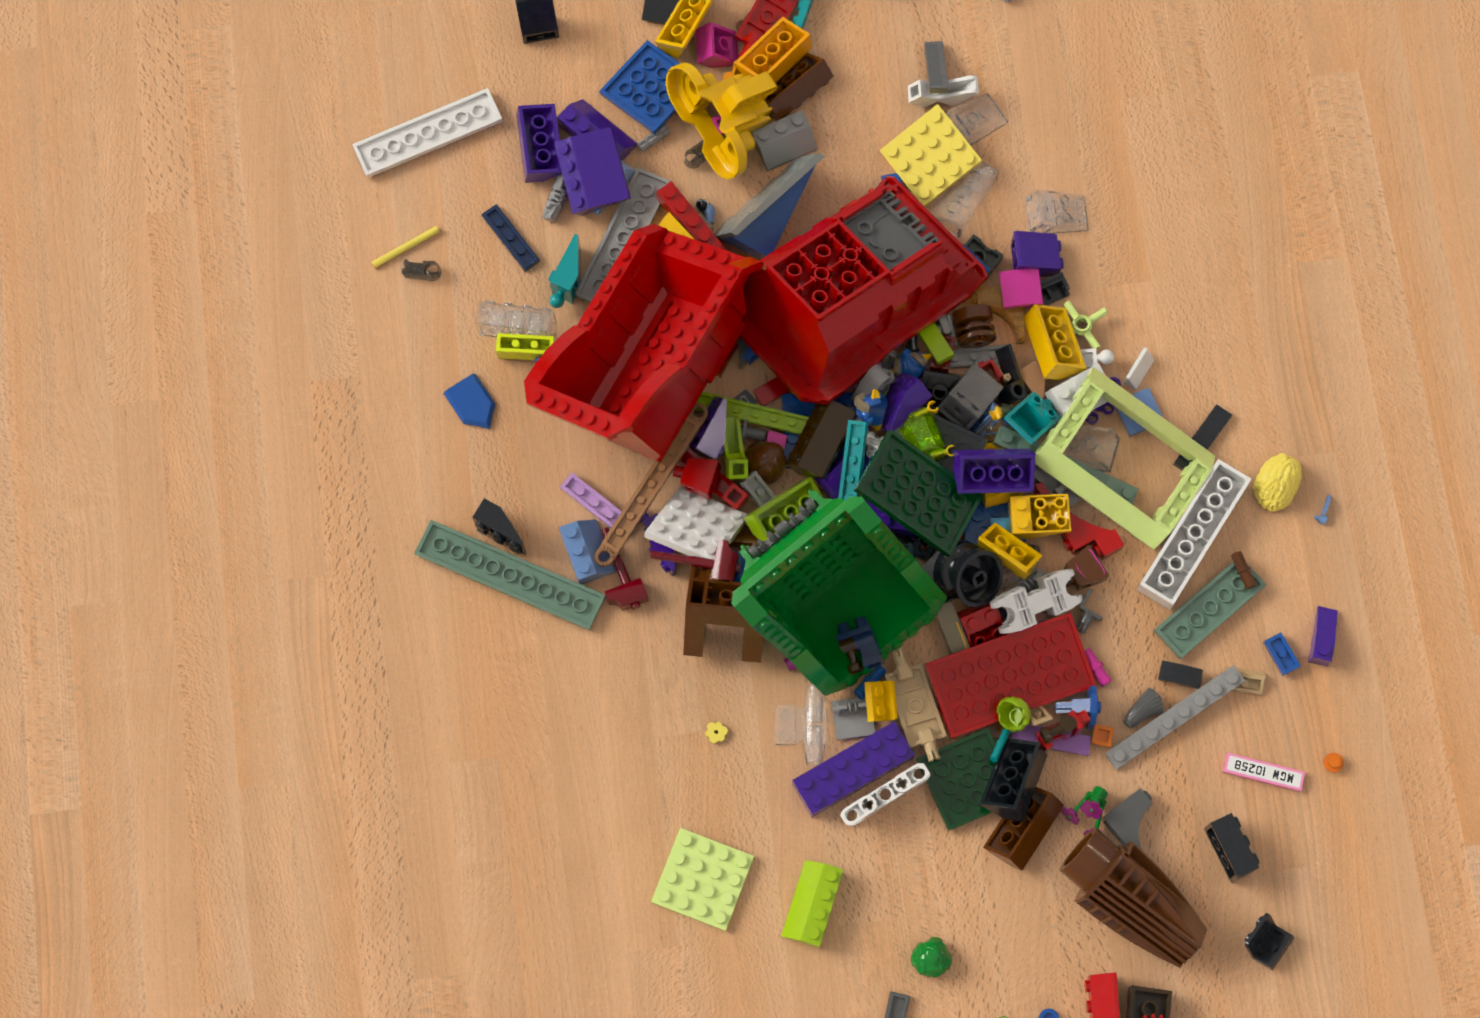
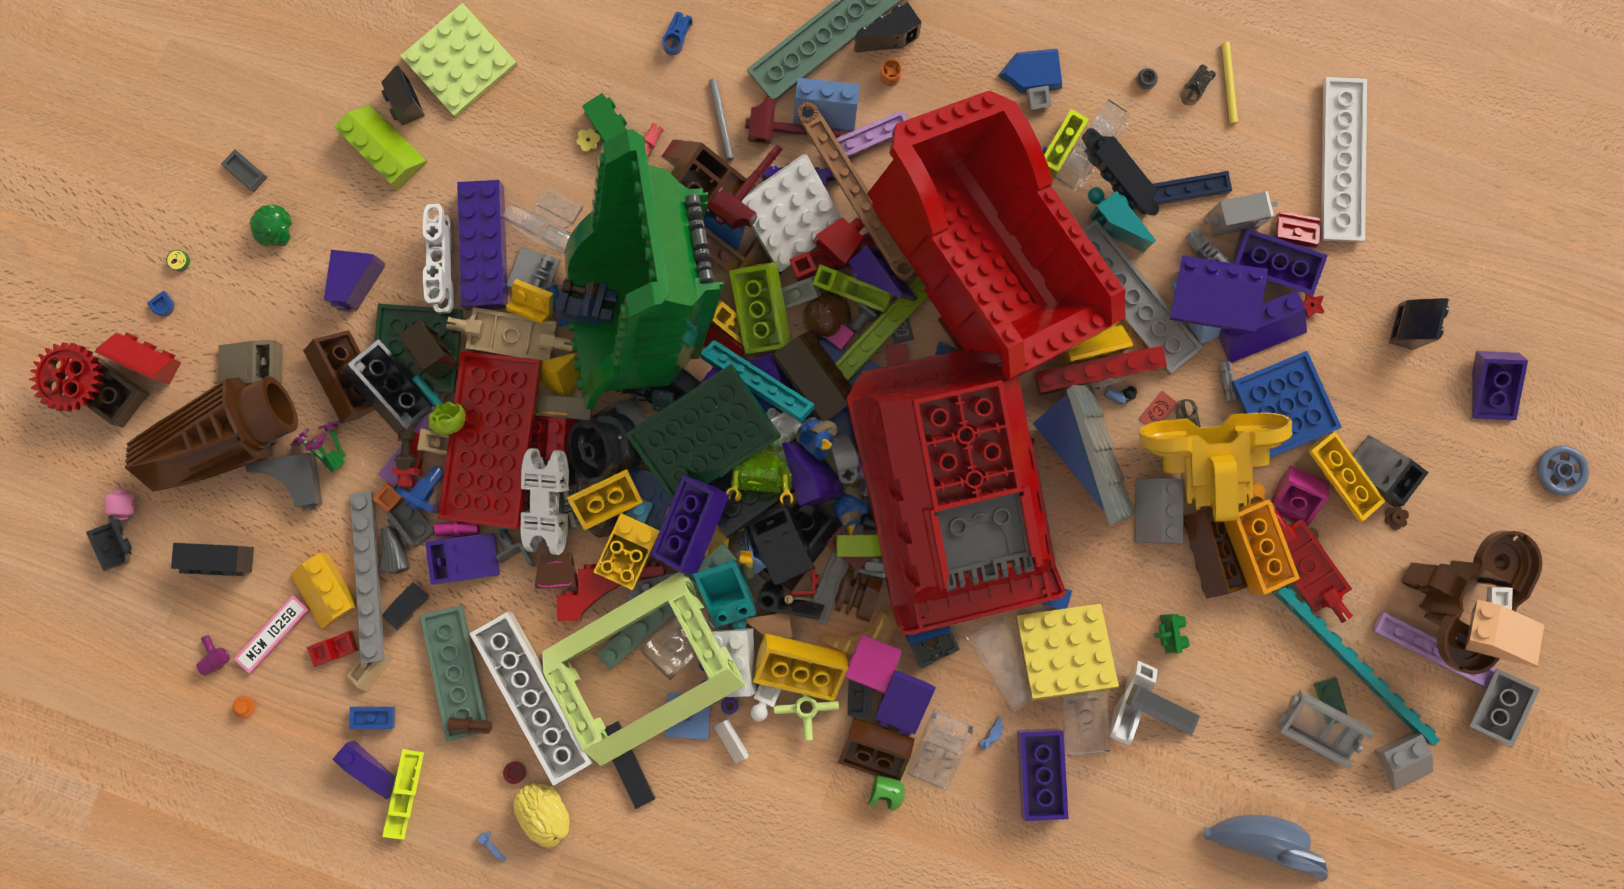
camera: 115 degrees right, 10 degrees up
none -> bright pink head [105,488,135,520]
none -> magenta piece [196,635,230,676]
none -> dark tan slope [218,340,283,385]
none -> yellow slope [290,552,357,629]
none -> red slope [307,631,359,667]
none -> dark purple slope [324,250,385,312]
none -> black slope [381,65,425,125]
none -> neon yellow slope [382,749,424,840]
none -> dark grey bracket [386,501,434,547]
none -> dark brown brick [399,320,459,379]
none -> dark purple slope [425,533,500,585]
none -> dark red tile [503,761,526,784]
none -> yellow slope [540,353,579,397]
none -> green brick [582,93,627,142]
none -> coral axle [644,123,663,157]
none -> blue piece [662,12,693,55]
none -> light grey bar [709,79,734,160]
none -> reddish brown slope [838,718,915,781]
none -> bright green helmet [868,775,905,811]
none -> orange wheel [880,59,902,86]
none -> medium blue piece [979,717,1004,749]
none -> dark purple brick [1017,728,1069,821]
none -> light grey plate [1026,86,1051,110]
none -> black hinge [1081,128,1159,216]
none -> dark grey plate [1137,68,1158,89]
none -> clear red sticker [1139,391,1178,424]
none -> green hips [1154,614,1190,653]
none -> light grey piece [1204,191,1278,237]
none -> plate [1275,211,1321,248]
none -> red plate [1302,293,1324,319]

